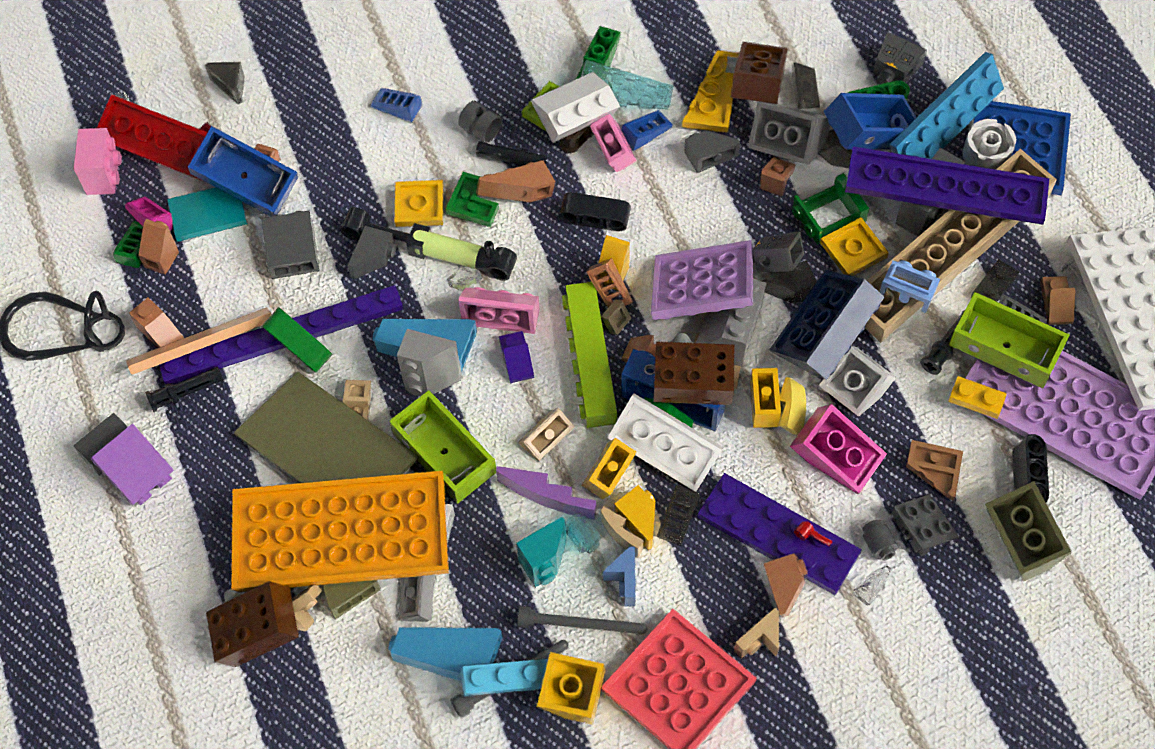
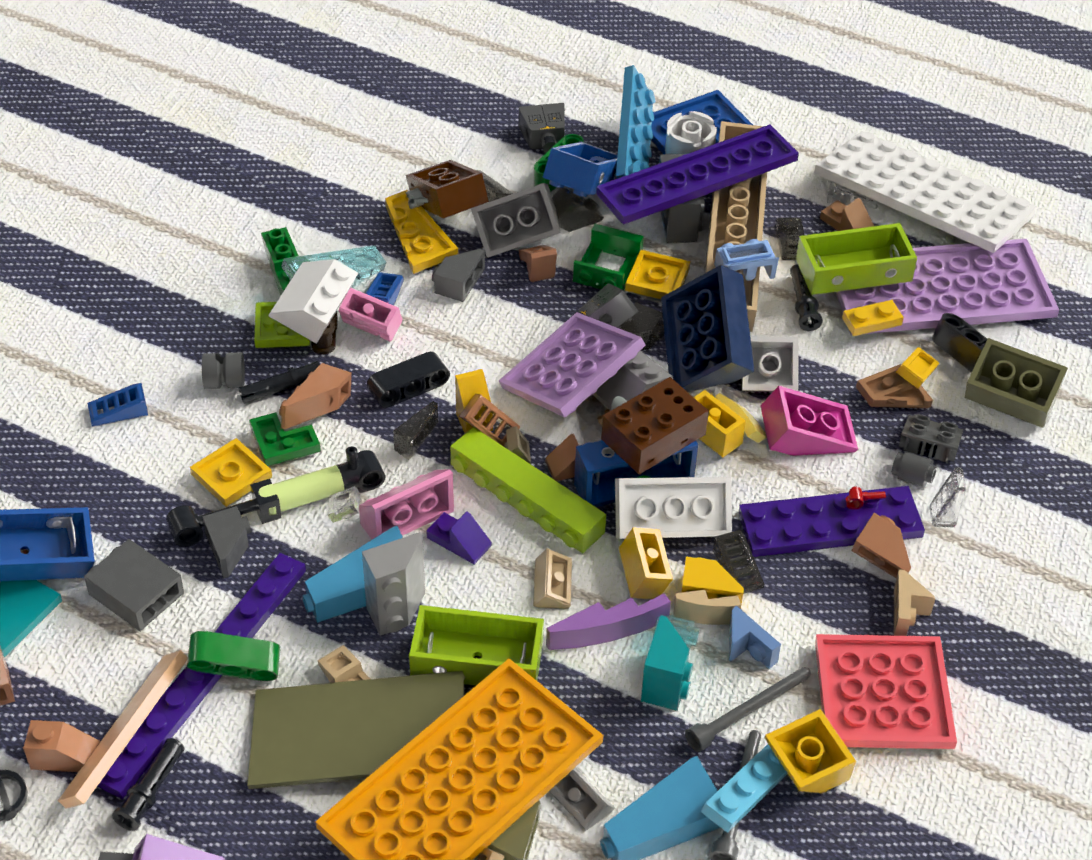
camera: 45 degrees left, 15 degrees down
none -> clear smoke slope [393,401,438,460]
none -> yellow tile [896,347,940,389]

